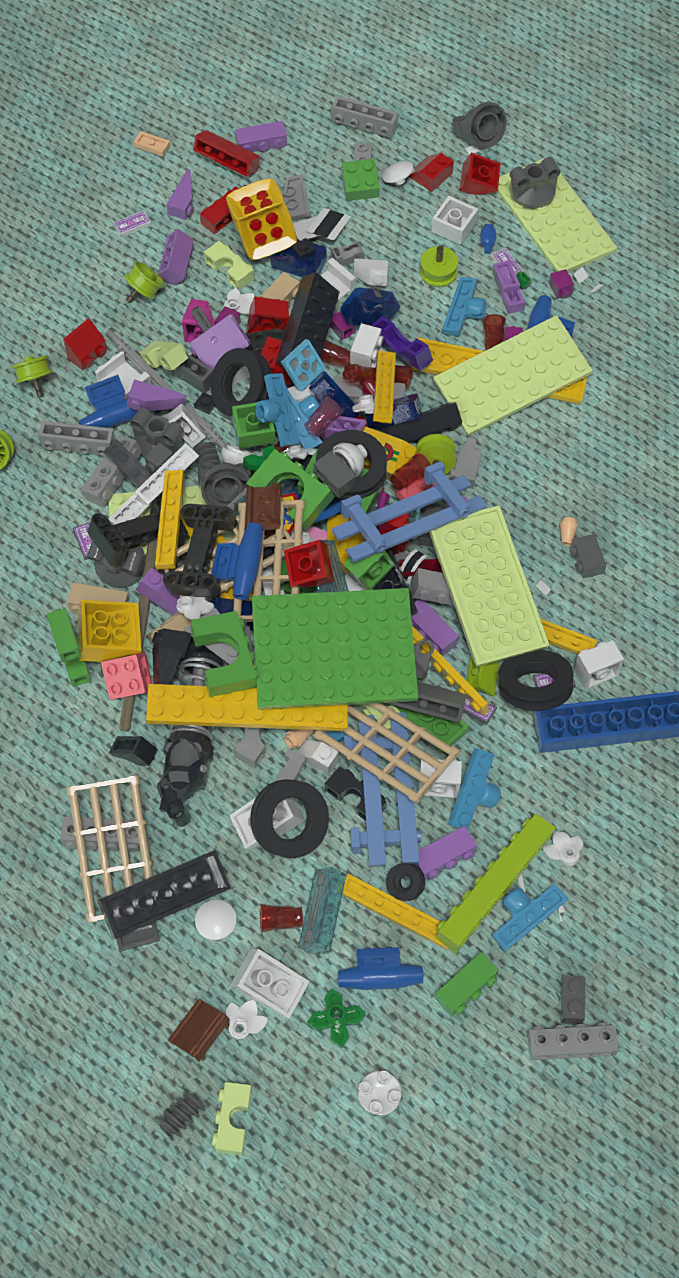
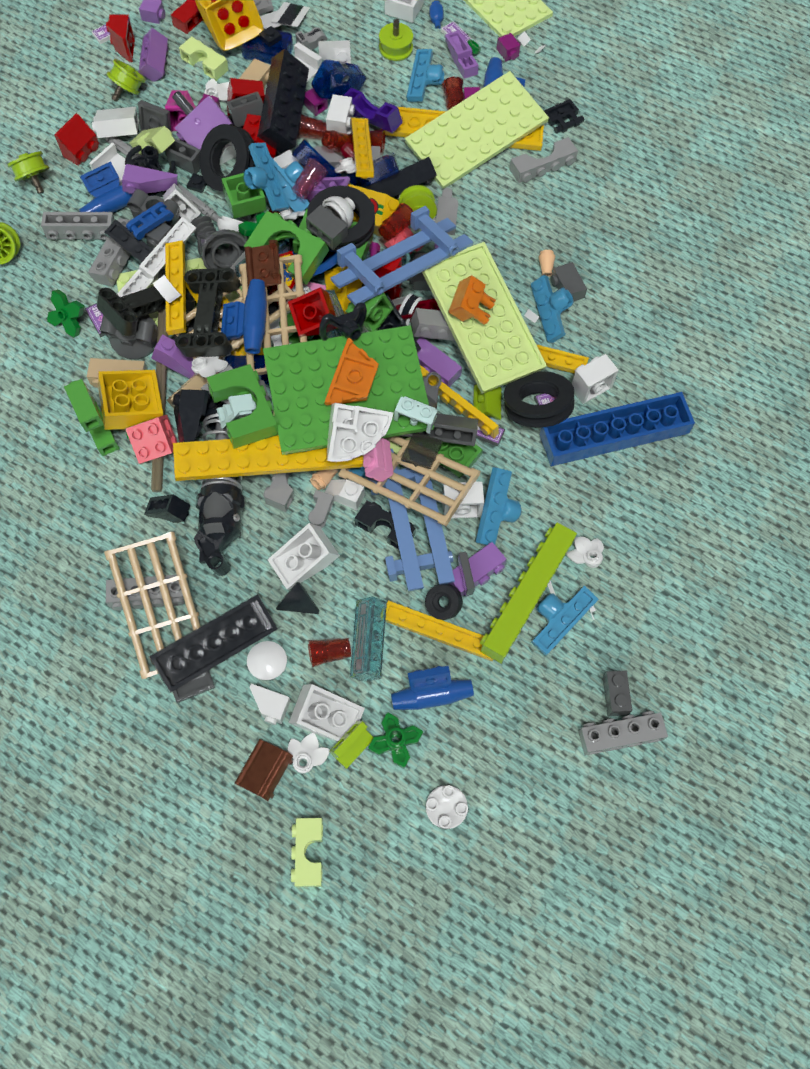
camera: 10 degrees left, 5 degrees up
dark grey piece [157,1092,206,1141] -> none
black tyre [250,779,329,858] -> none
medium azure piece [281,339,326,391] -> none
bright green brick [434,952,499,1017] -> none
none -> green plant [47,289,85,338]
none -> white brick [92,107,139,138]
none -> red slope [106,14,135,62]
none -> black piece [125,145,176,174]
none -> blue plate [126,202,174,240]
none -> dark grey tile [138,100,171,132]
none -> white sticker [153,275,182,303]
none -> light aqua window [217,394,256,429]
none -> dark grey brick [227,91,263,127]
none -> white slope [250,684,291,725]
none -> black piece [276,582,319,614]
none -> black piece [319,302,367,341]
none -> orange wing [325,338,379,405]
none -> white brick [327,403,393,462]
none -> lime panel [329,721,374,769]
none -> bright pink brick [363,438,393,482]
none -> light aqua window [394,396,437,434]
none -> clear smoke piece [401,433,443,469]
none -> orange brick [449,275,496,325]
none -> dark grey tile [458,551,475,596]
none -> light grey arch [509,137,578,184]
none -> dark azure plate [531,275,574,343]
none -> black plate [544,99,584,134]

